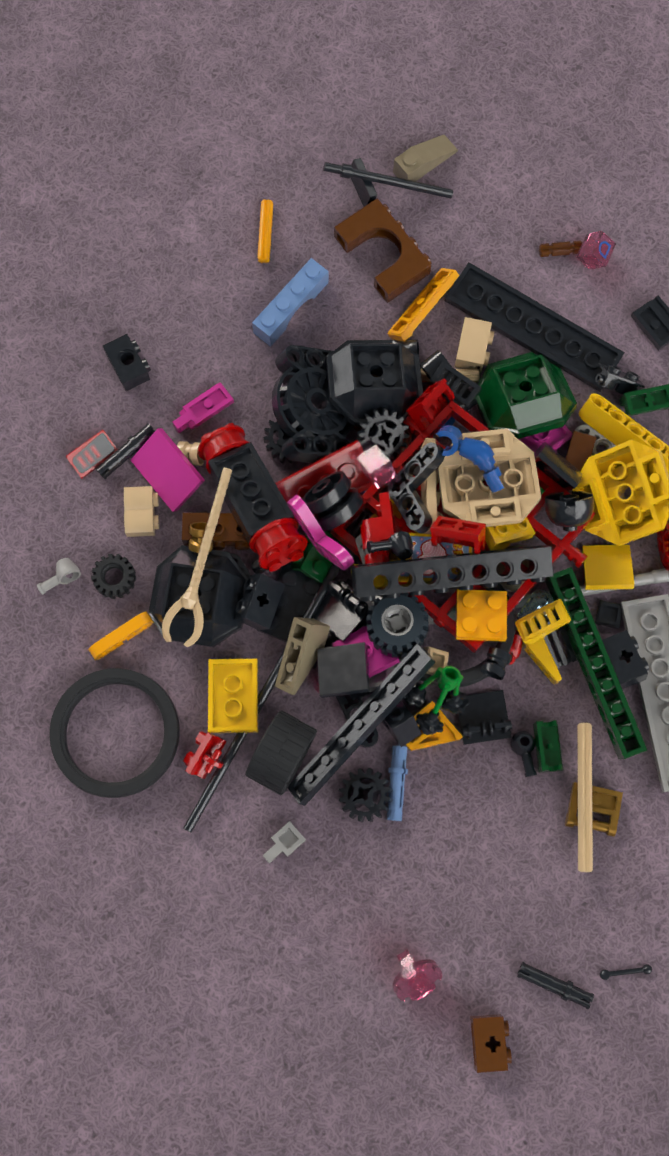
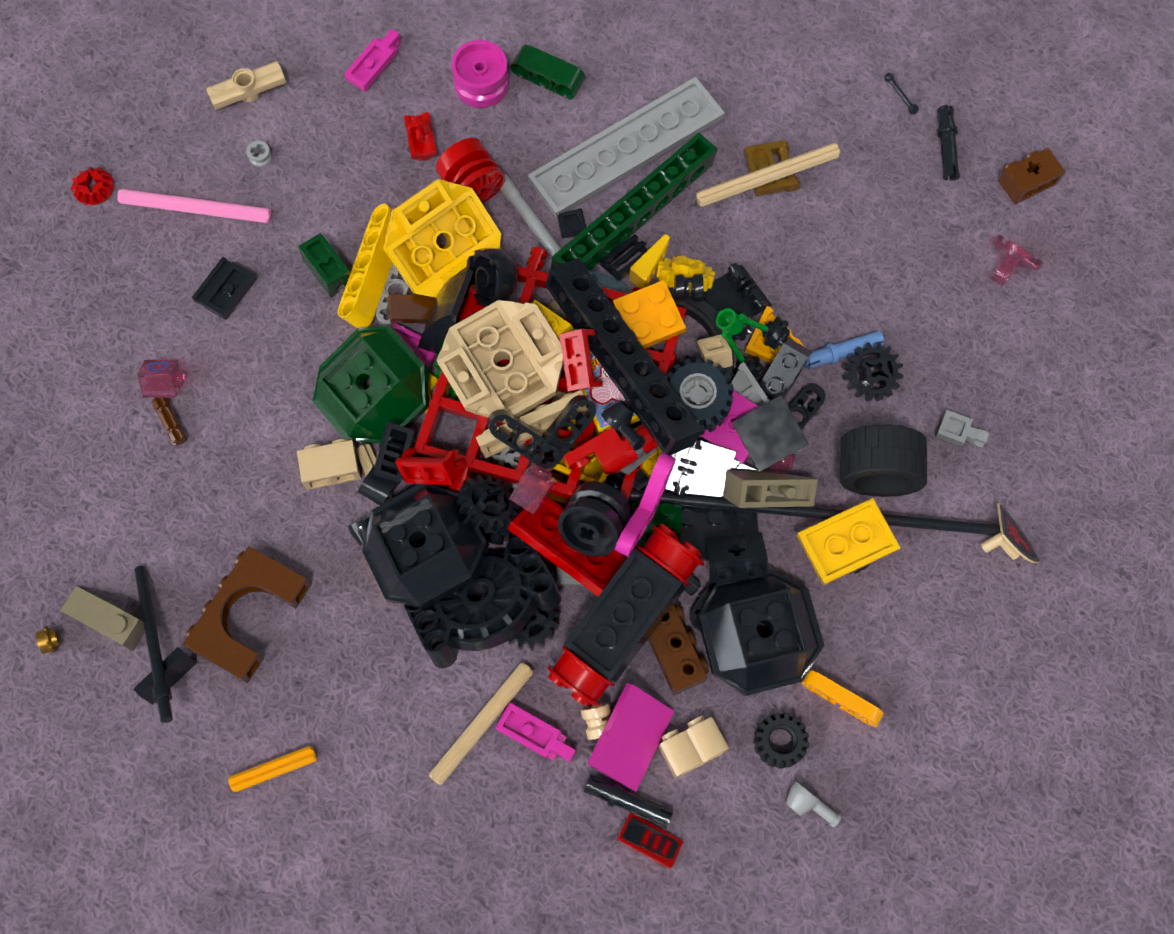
camera: 115 degrees left, 5 degrees down
black tyre [49,668,180,798] -> none
black brick [103,334,151,391] -> none
tan piece [162,468,232,647] -> none
red hips [183,731,227,779] -> none
pearl gold wheel [189,522,213,553] -> none
medium blue arch [252,258,329,347] -> none
black plate [288,644,436,806] -> none
light orange plate [387,268,460,342] -> none
blue piece [436,425,504,493] -> none
black plate [445,262,625,392] -> none
black bar [511,731,537,777] -> none
yellow slope [515,599,571,644] -> none
dark green hinge [533,720,563,773] -> none
yellow tile [582,545,635,590] -> none
black hinge [595,363,645,394] -> none
black brick [602,630,650,689] -> none
none -> pearl gold plate [36,626,61,654]
none -> tan axle [429,663,533,785]
none -> yellow gear [656,255,715,293]
none -> shield [981,503,1040,563]

